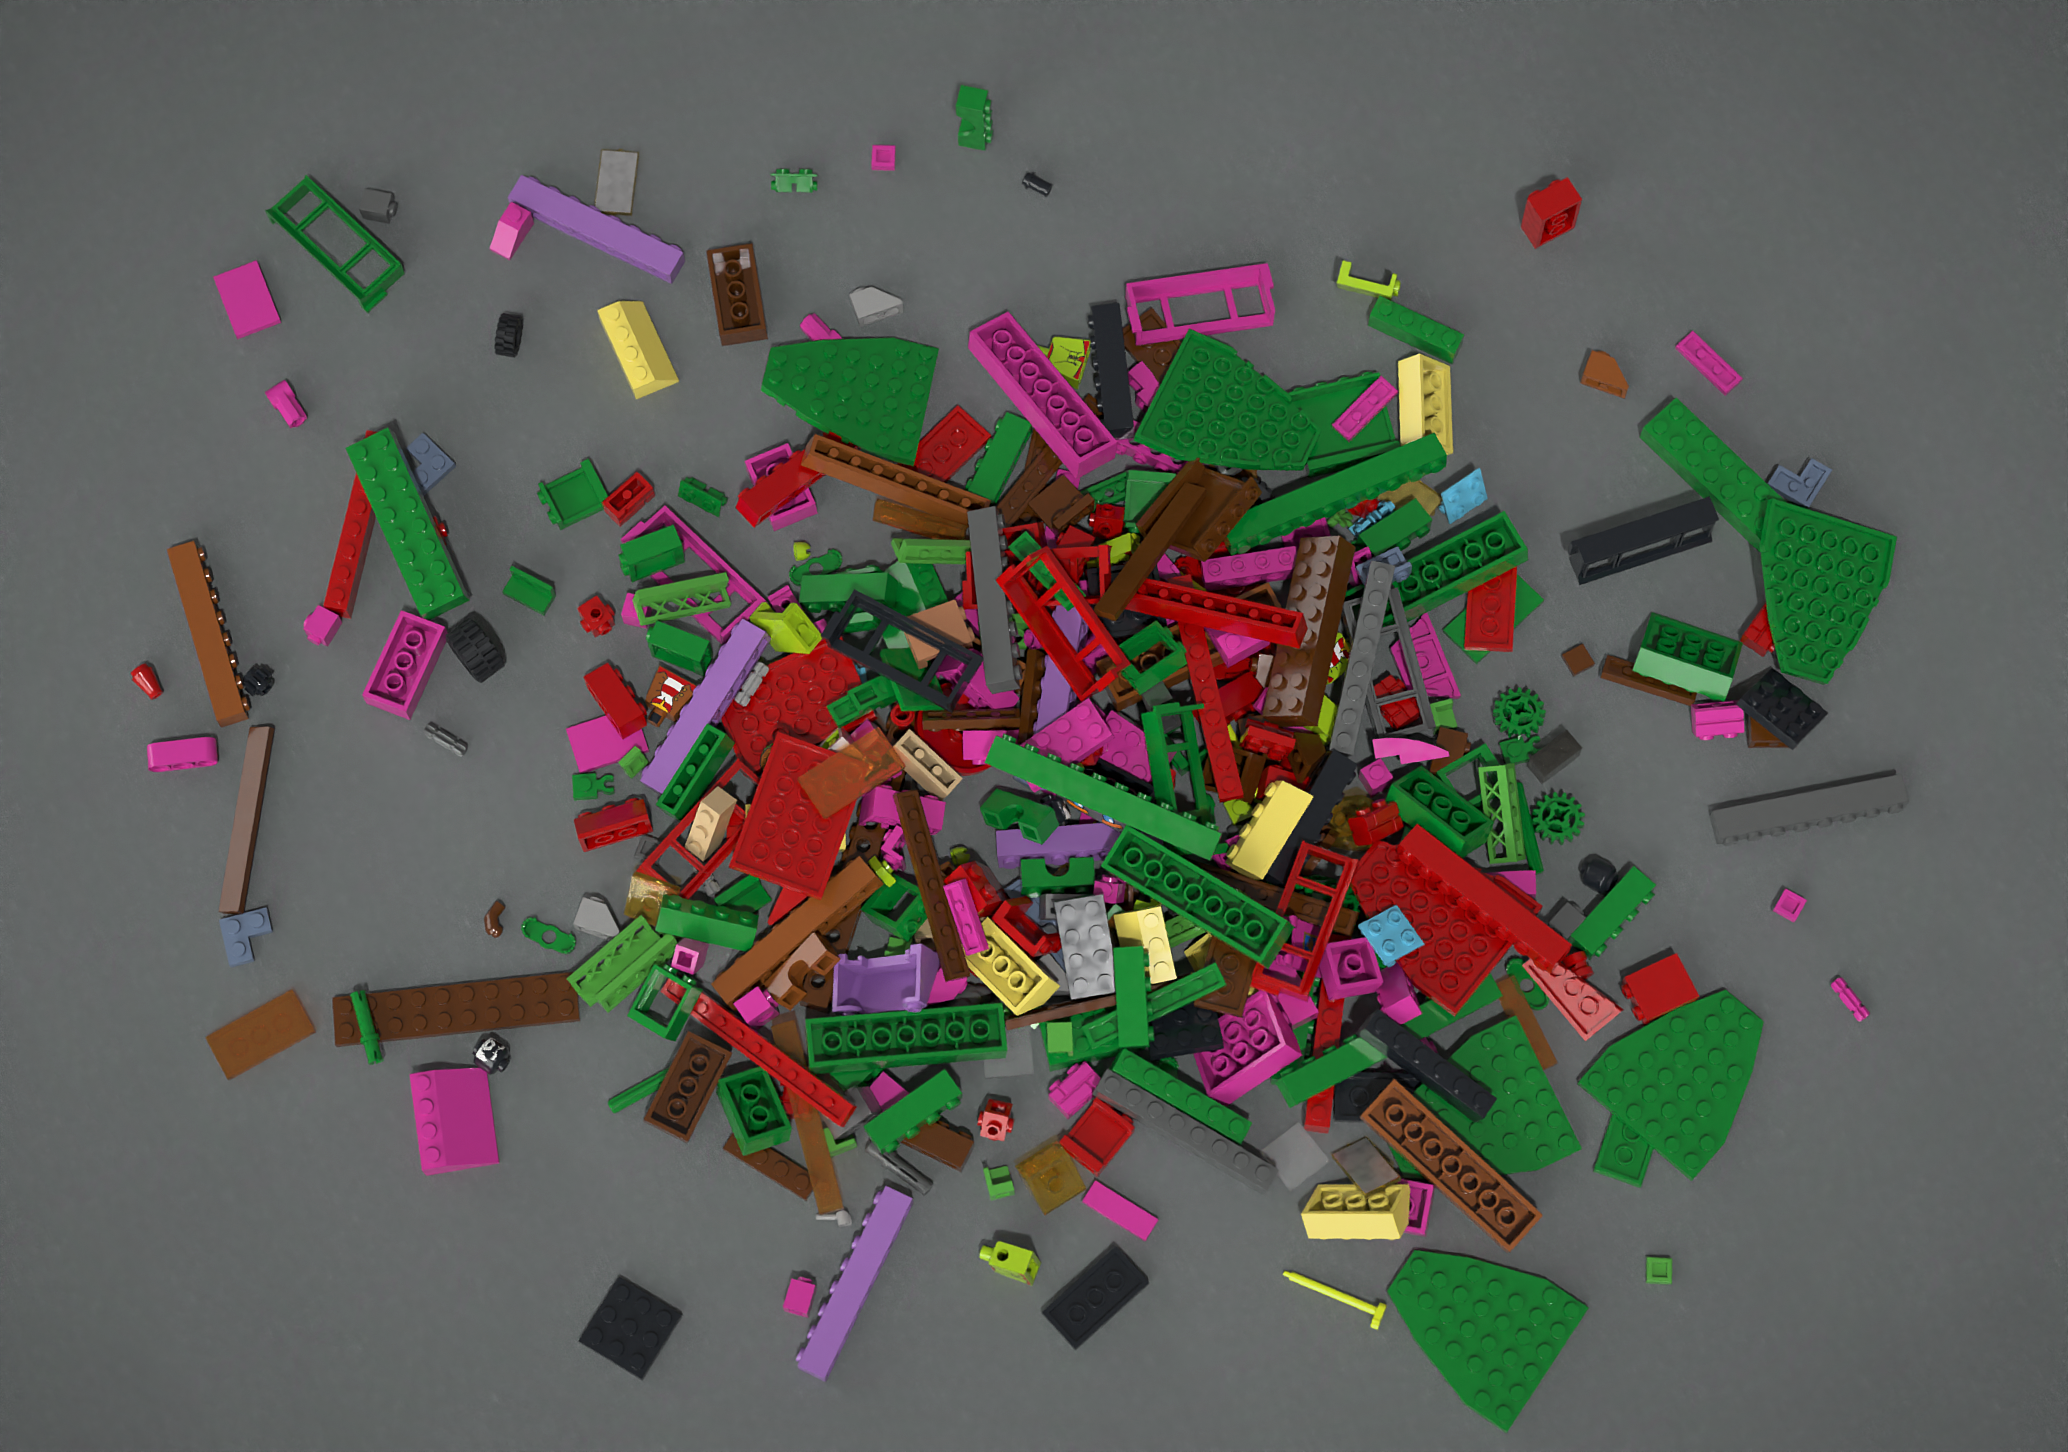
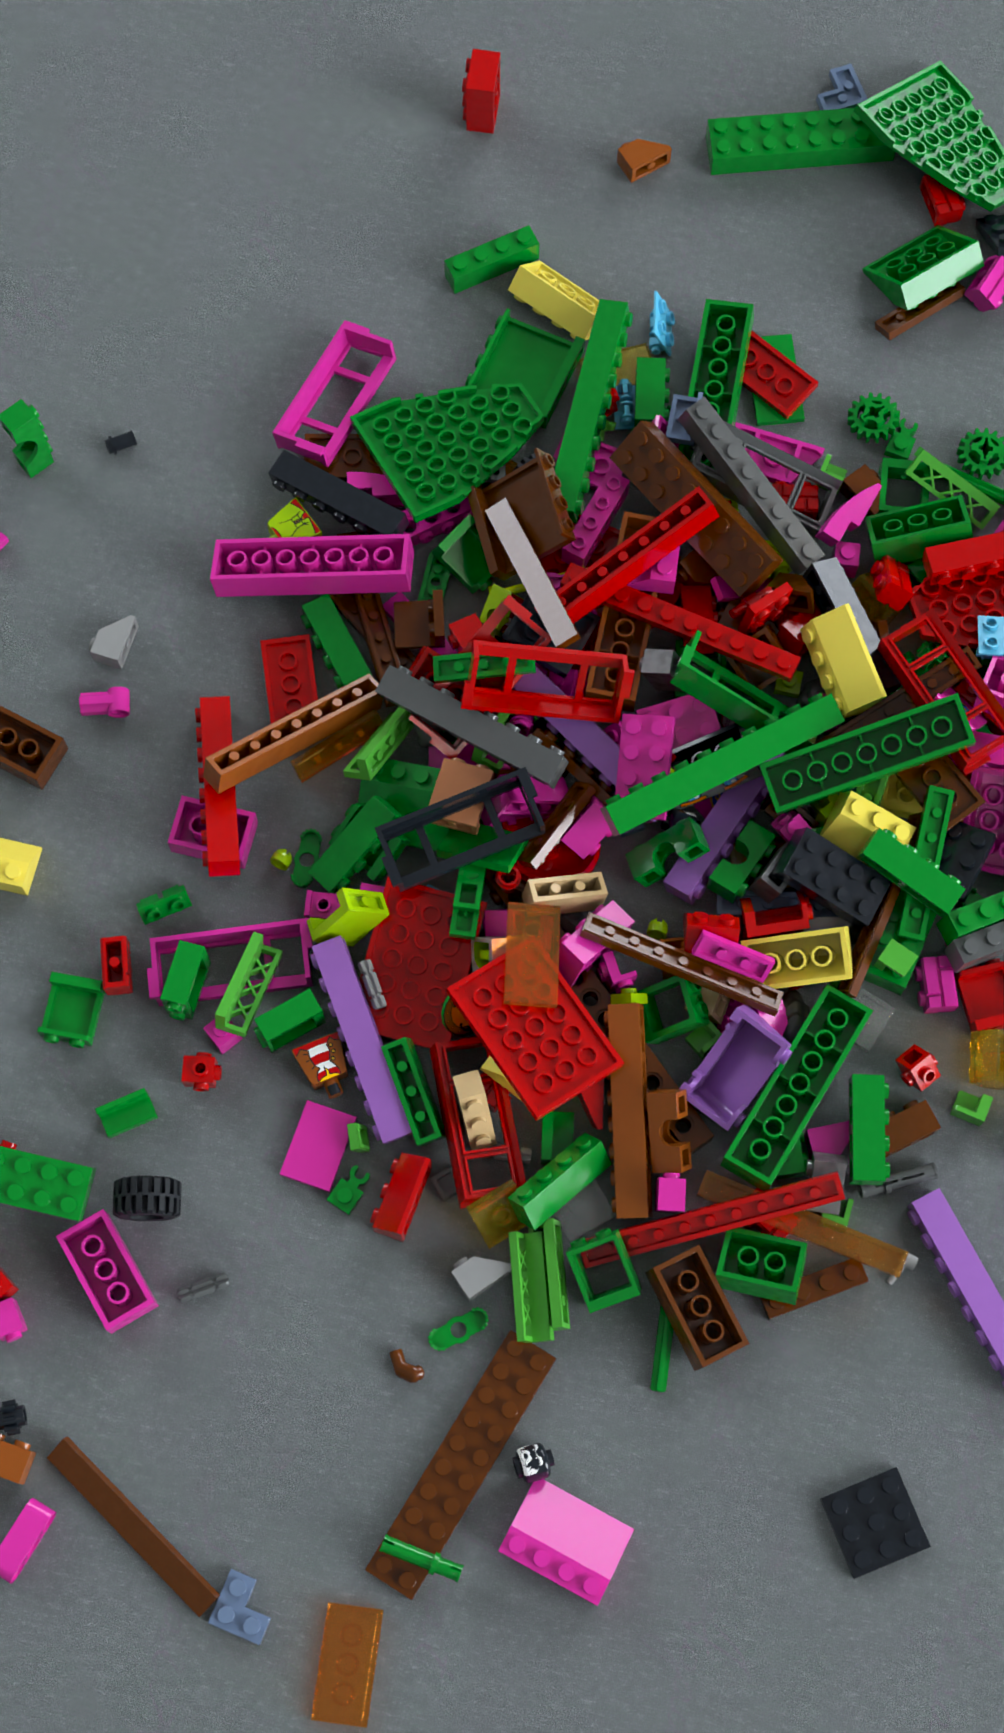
camera: 55 degrees left, 0 degrees up
red brick [583,663,647,740] -> none
dark pink brick [671,938,709,975] -> none
green wing [761,338,939,466] -> none
dark pink brick [783,1277,817,1318] -> none
red brick [1089,504,1125,539] -> none
green window [1113,620,1187,695] -> none
dark pink tile [1332,376,1398,442] -> none
lime panel [1337,260,1401,301] -> none
clear smoke brick [1527,730,1582,784] -> none
reddish brown tile [1562,644,1595,677] -> none
black piece [1568,496,1719,585] -> none
dark pink tile [1675,331,1743,396] -> none

